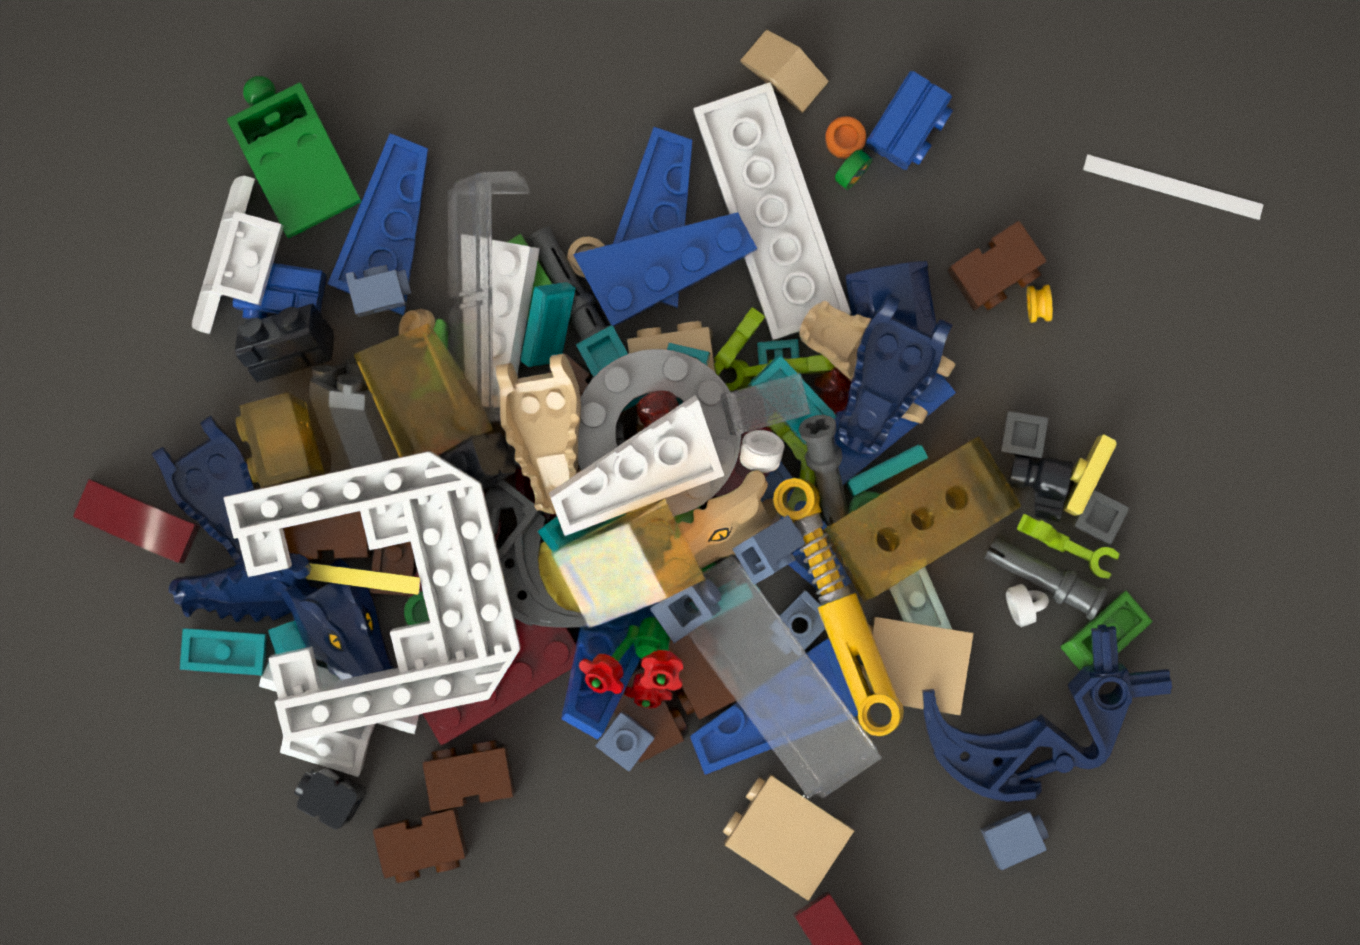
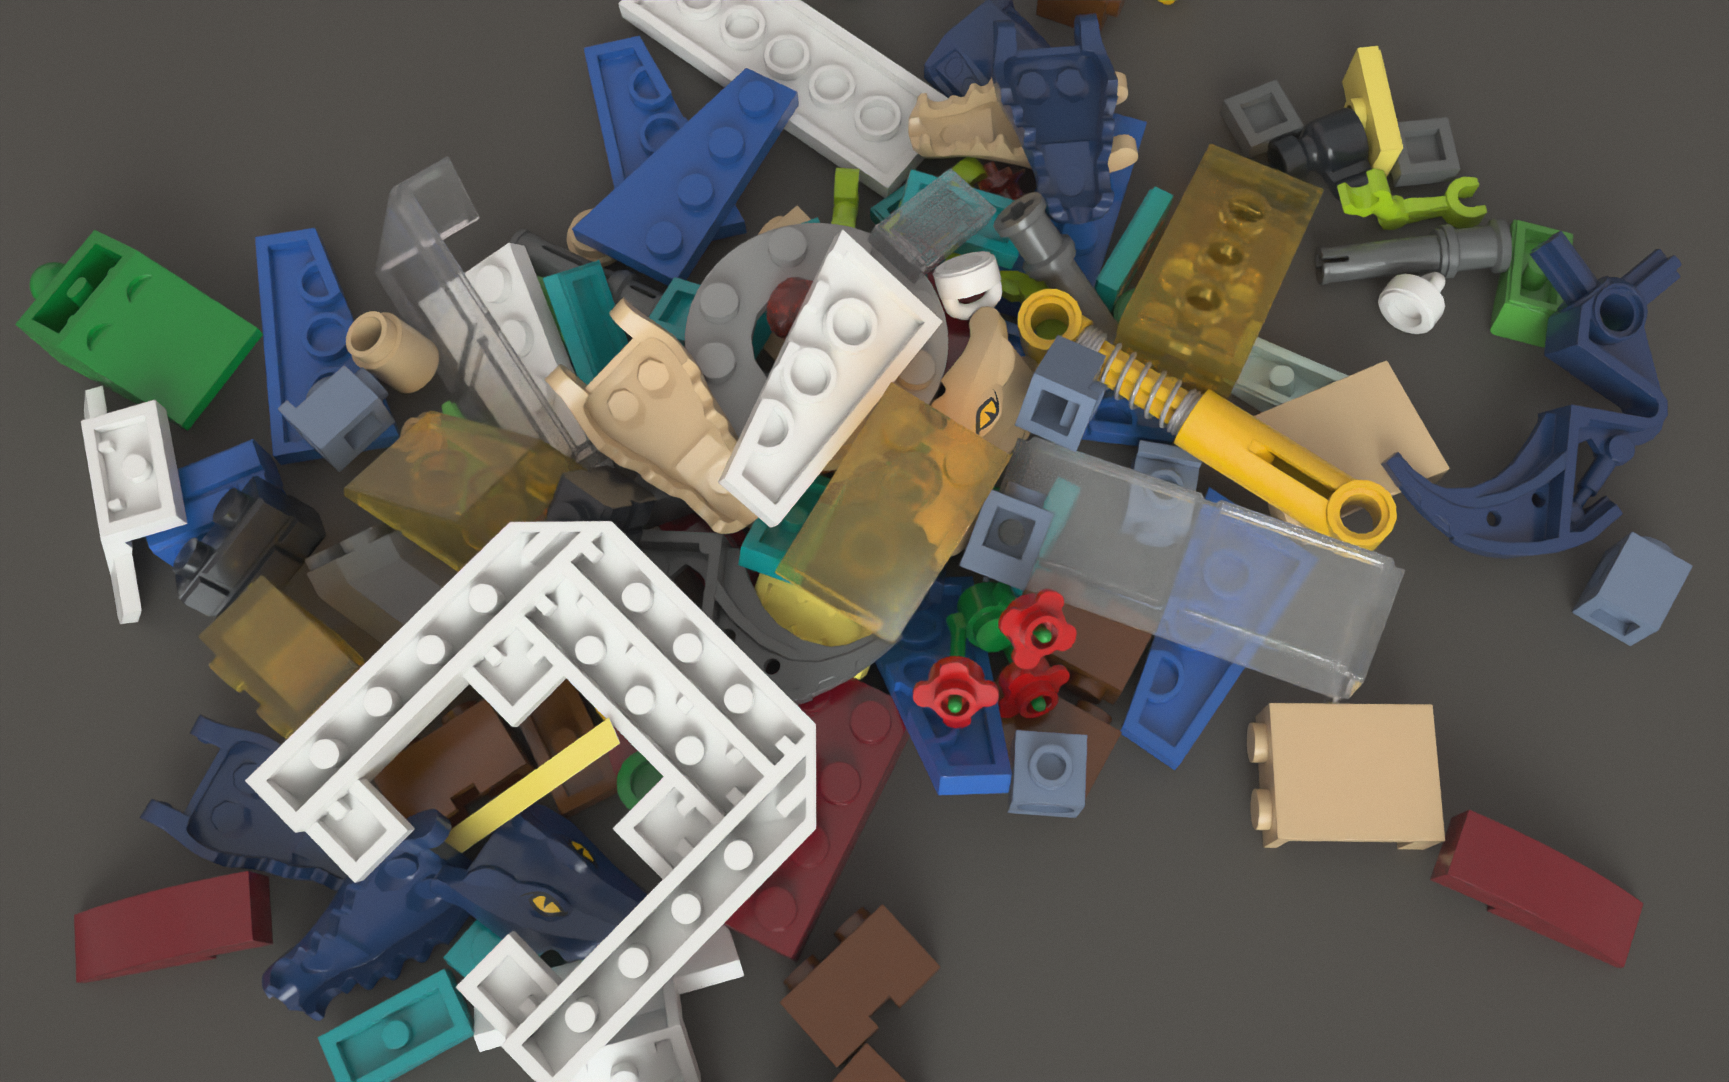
camera: 30 degrees left, 15 degrees down
none -> tan brick [346,311,439,393]

